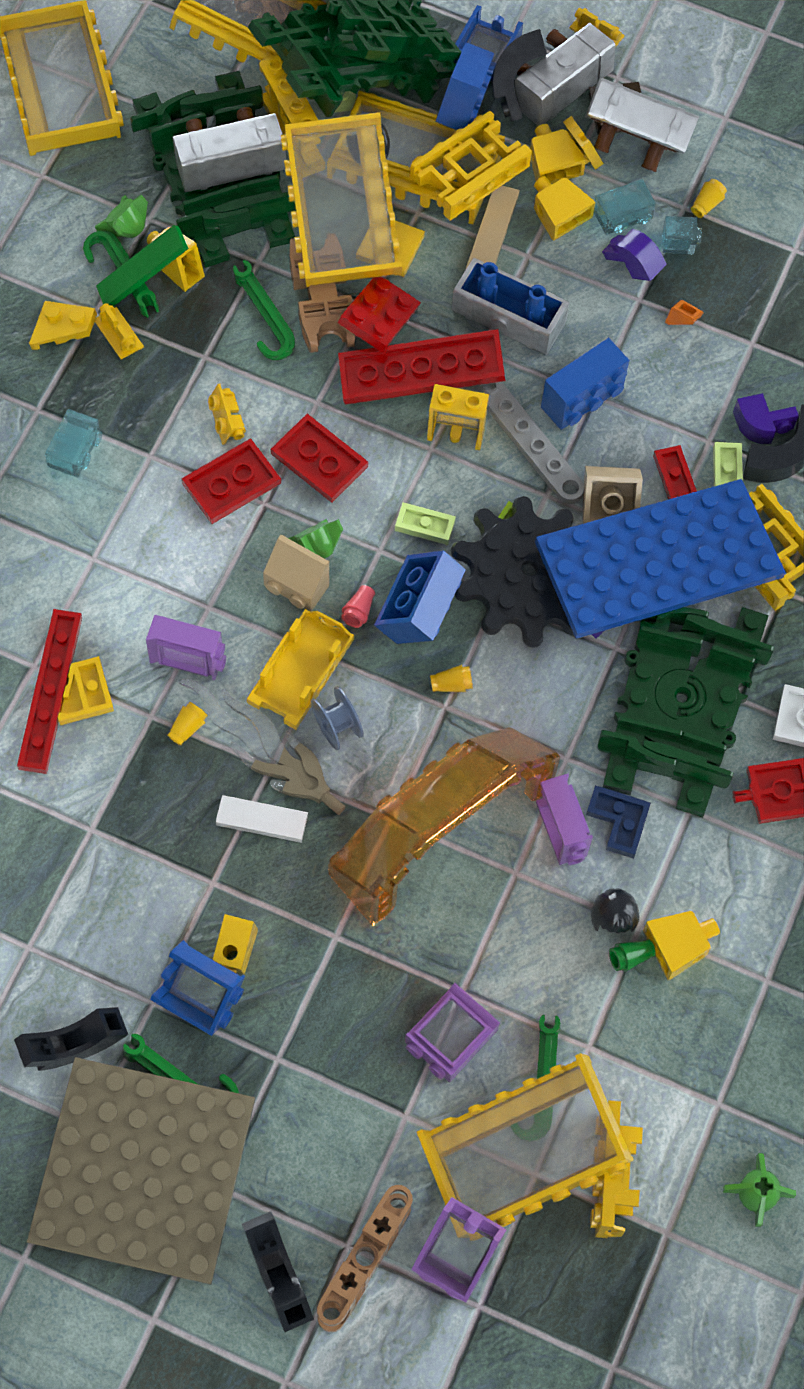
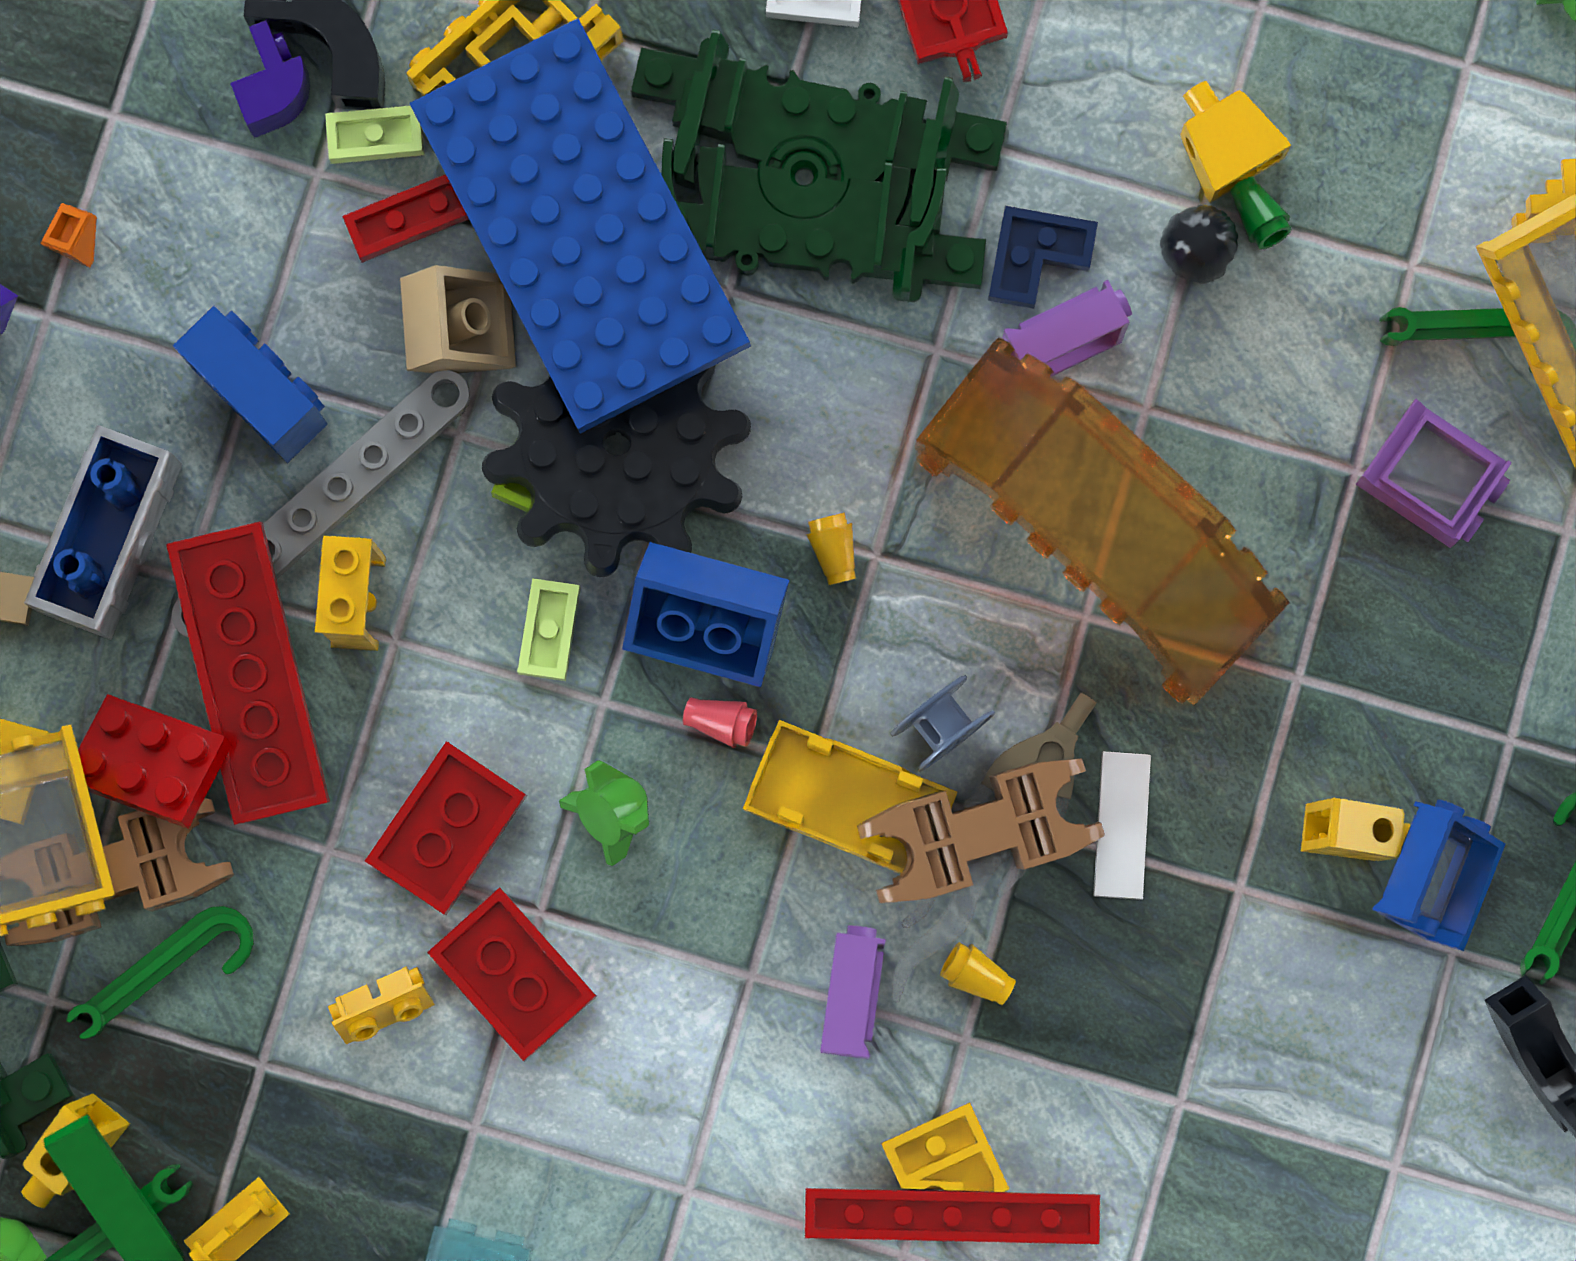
camera: 90 degrees left, 15 degrees up
tan slope [263,535,329,611] -> none
none -> medium nougat piece [857,758,1105,903]

